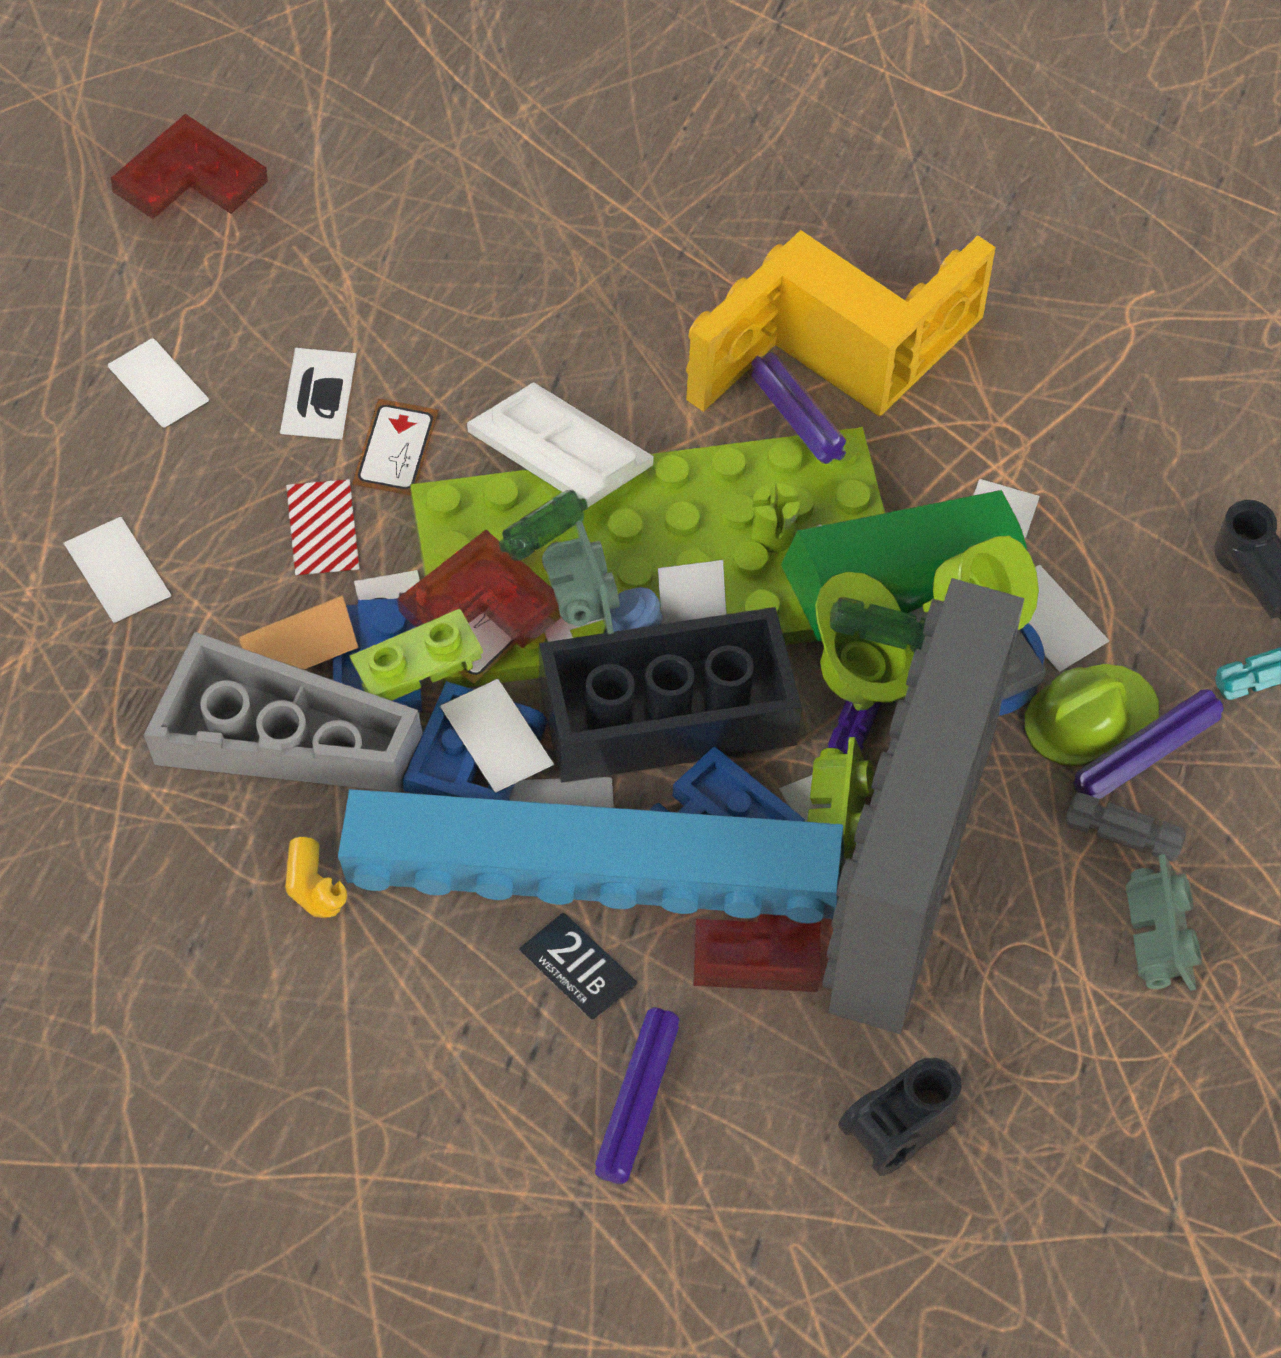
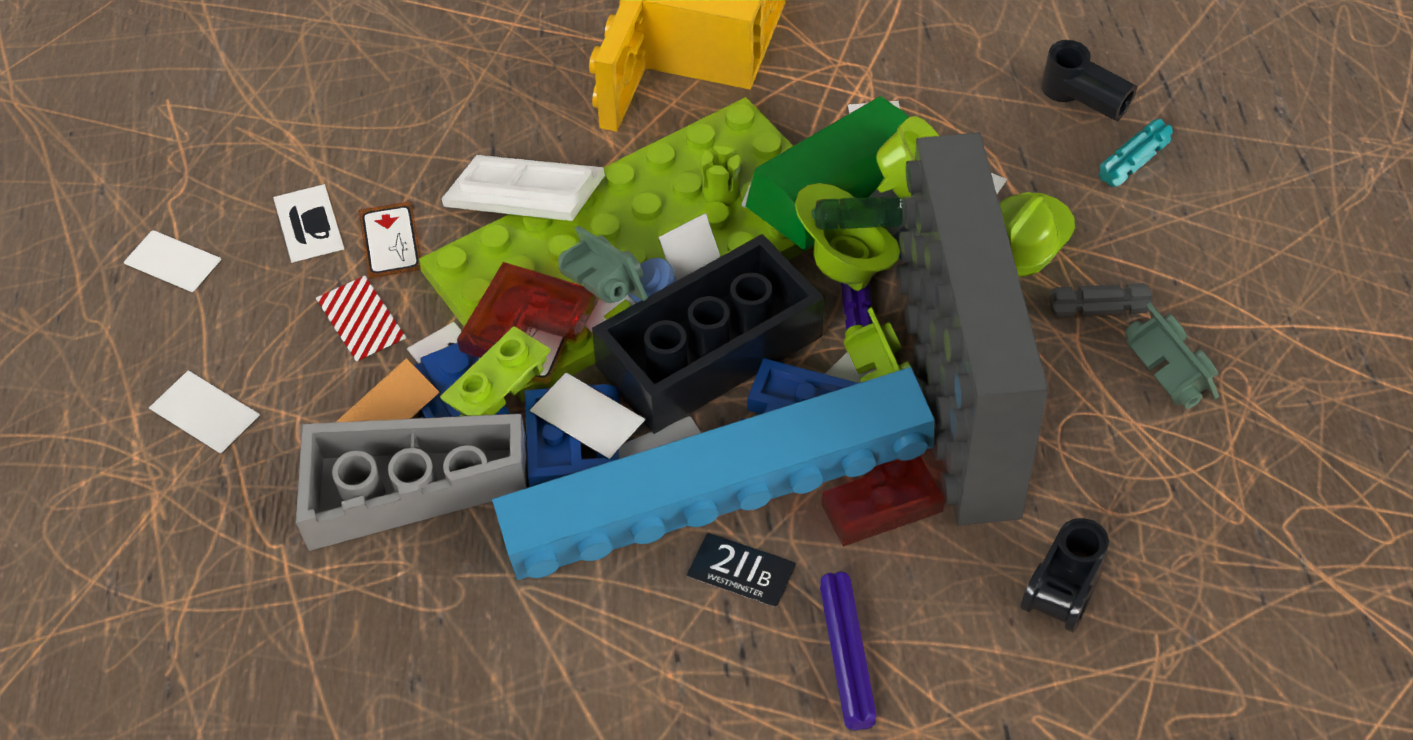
camera: 20 degrees left, 5 degrees down
clear red plate [111,114,268,219] -> none
yellow arm [285,837,347,918] -> none
clear green axle [499,490,588,561] -> none
dark purple axle [751,352,846,464] -> none
dark purple axle [1073,689,1224,800] -> none

